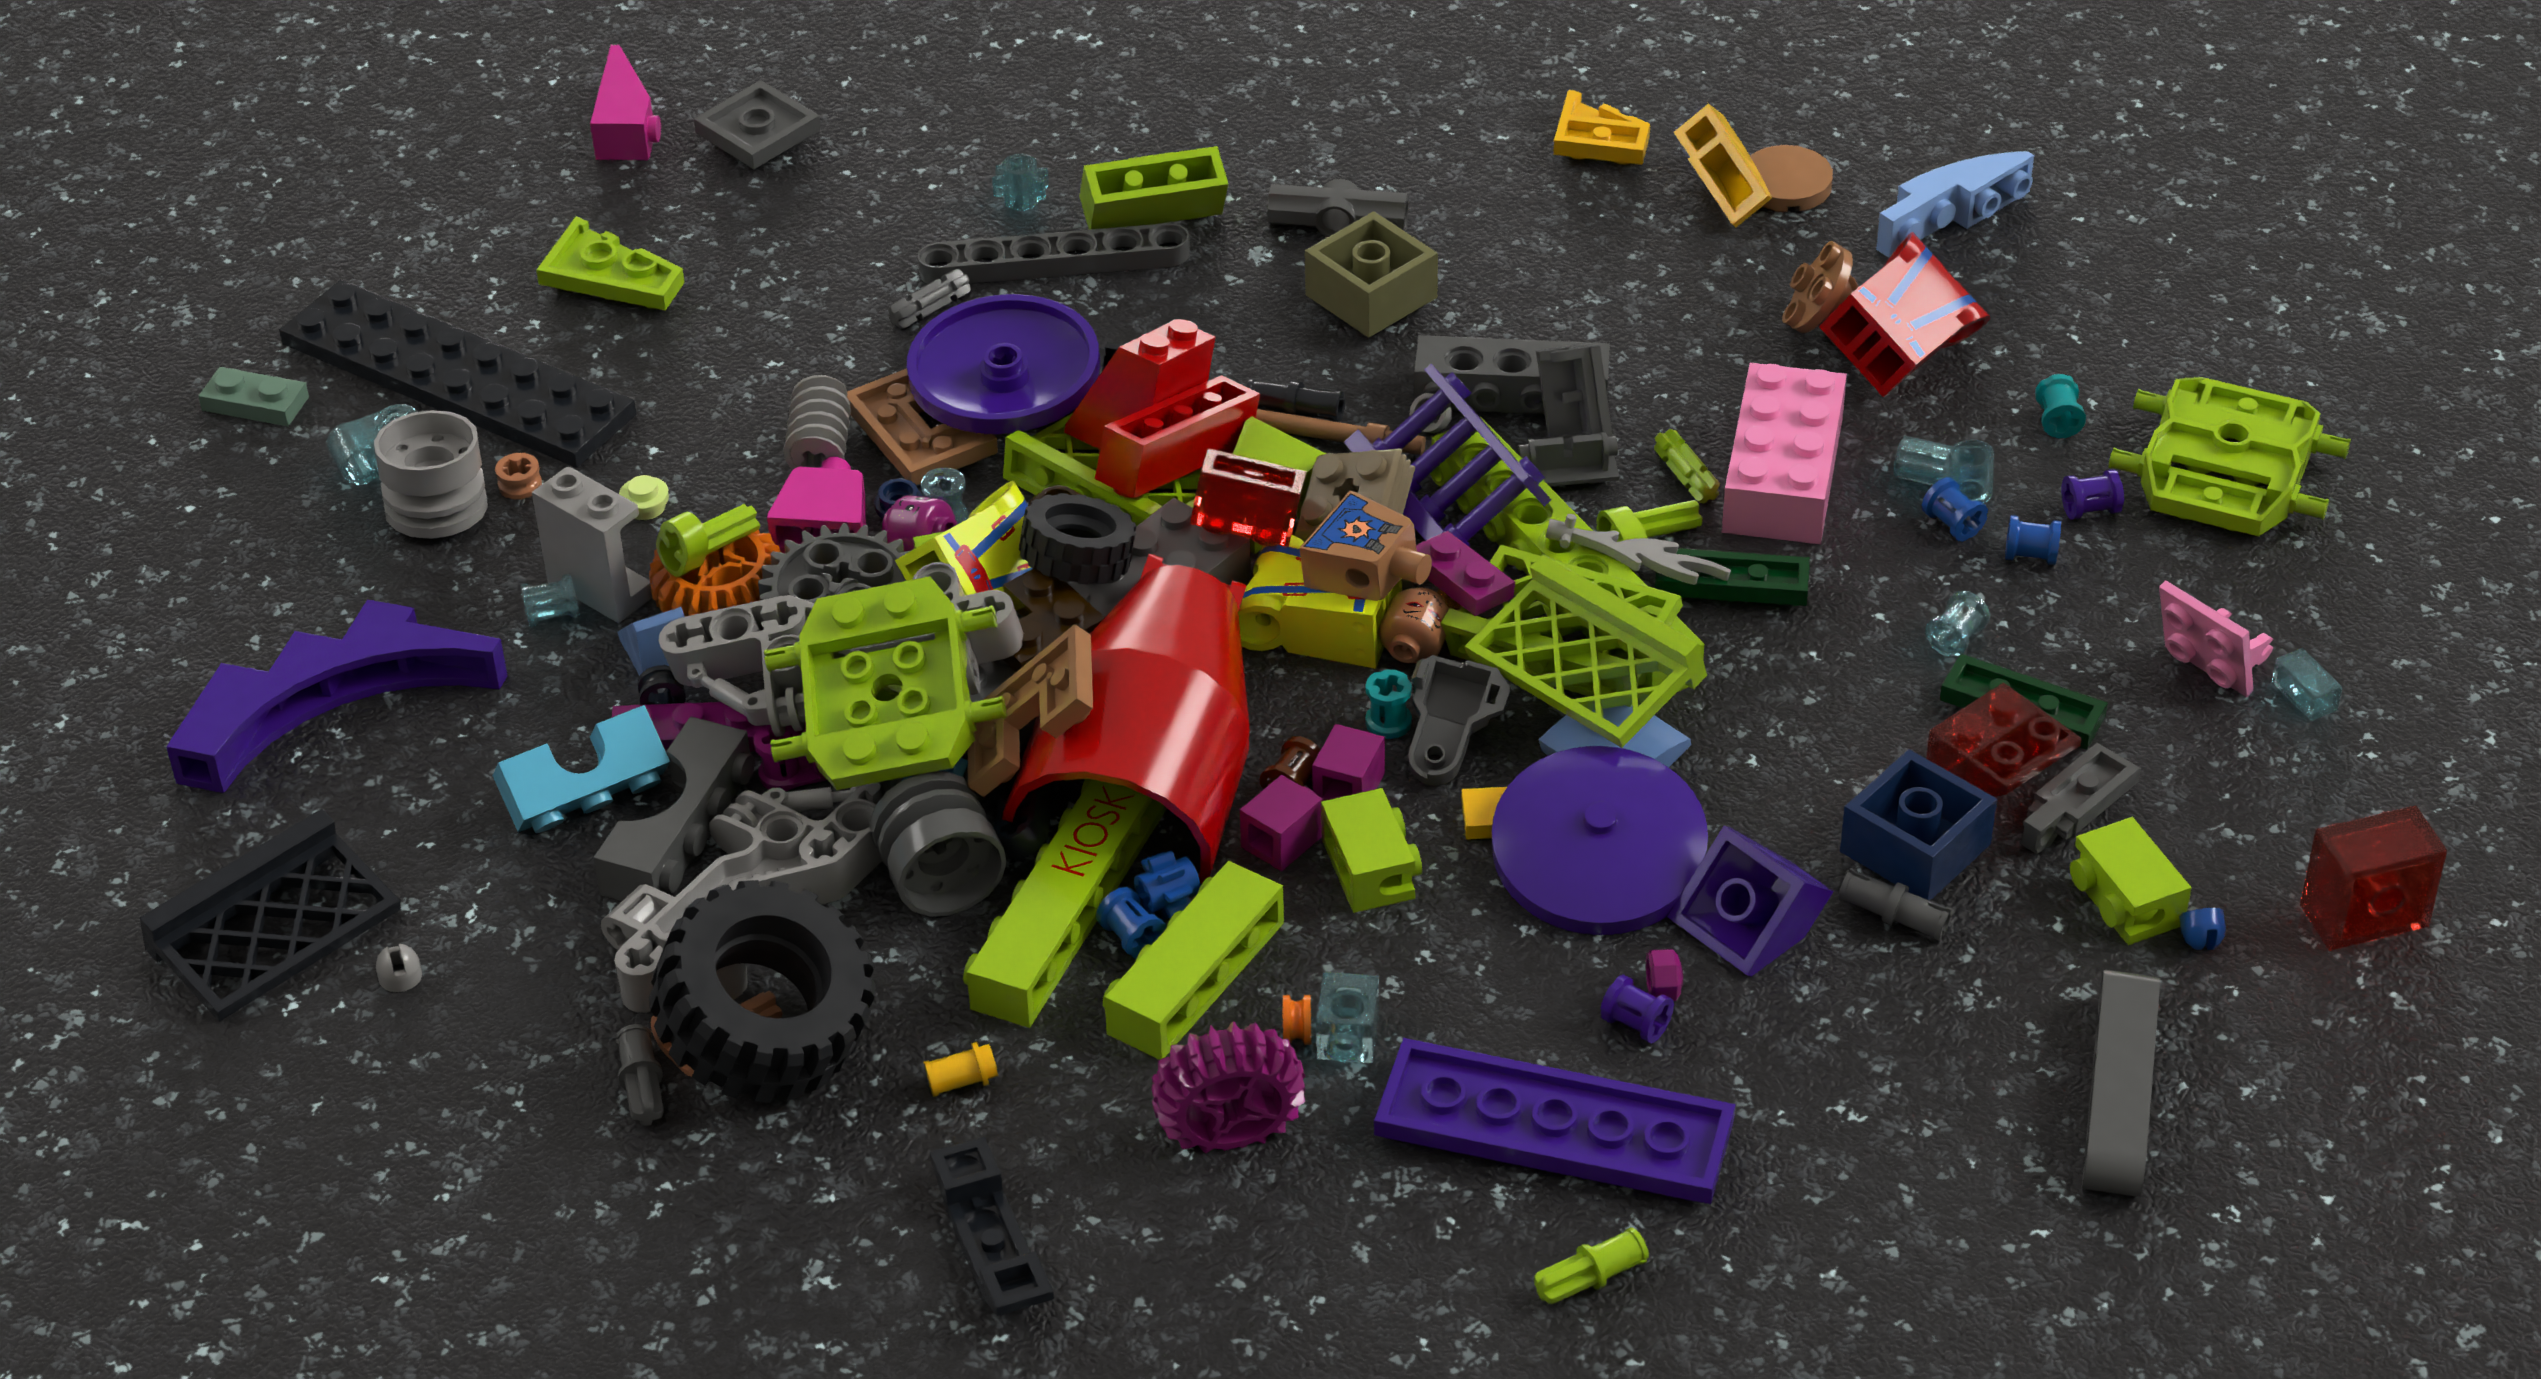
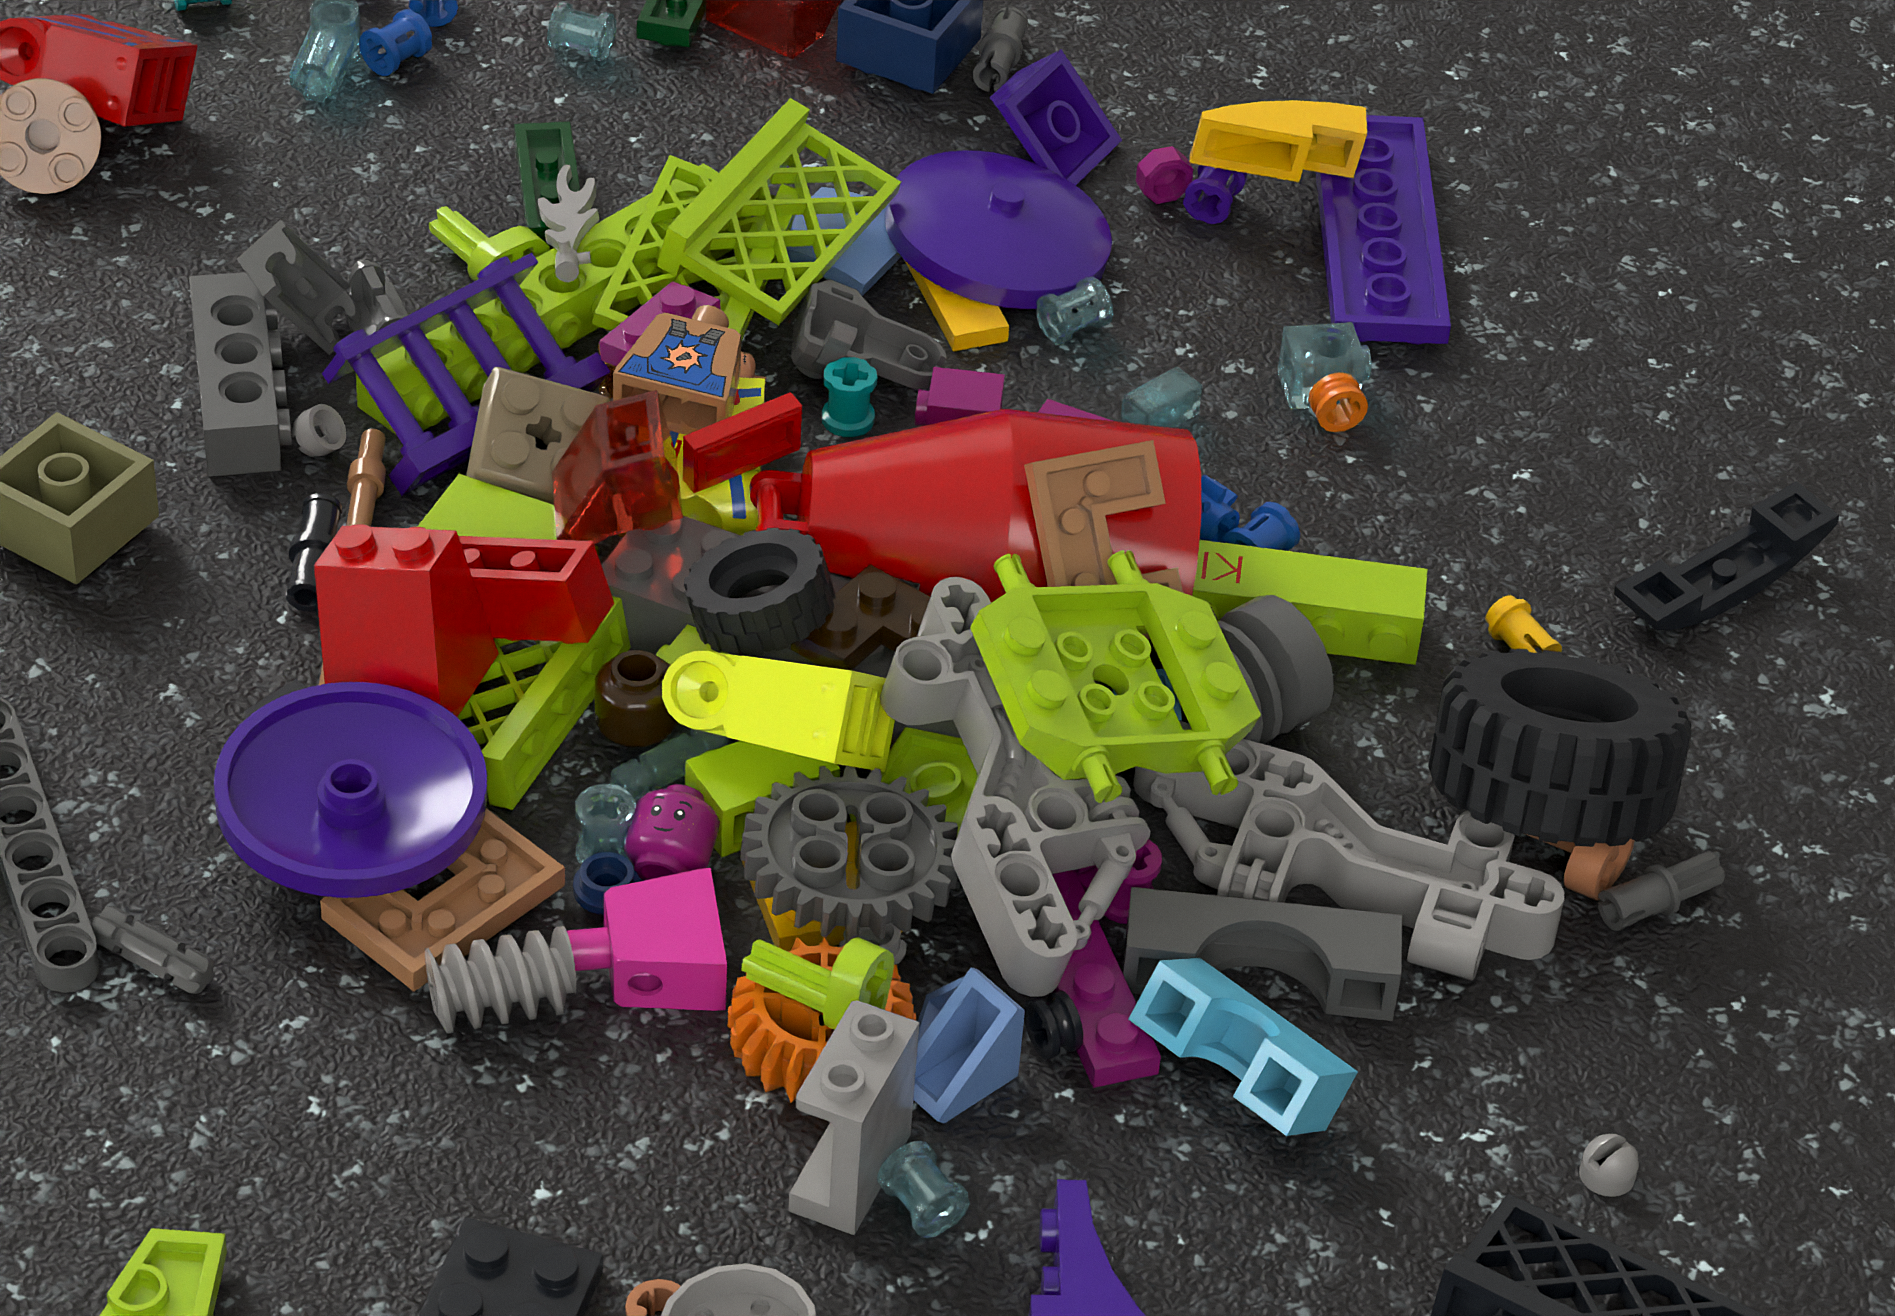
camera: 110 degrees left, 0 degrees up
yellowish green plate [619,475,669,520] -> none
lime brick [1103,860,1284,1060] -> none
magenta gear [1151,1021,1305,1153] -> none
lime brick [1321,788,1422,913] -> none
lime axle [1533,1227,1649,1304] -> none
lime axle [1654,429,1720,504] -> none
bright pink brick [1722,363,1847,545] -> none
none -> red tile [683,392,802,493]
none -> clear light blue bush [1036,276,1113,345]
none -> clear light blue piece [1120,367,1203,428]
none -> yellow slope [1190,100,1367,182]

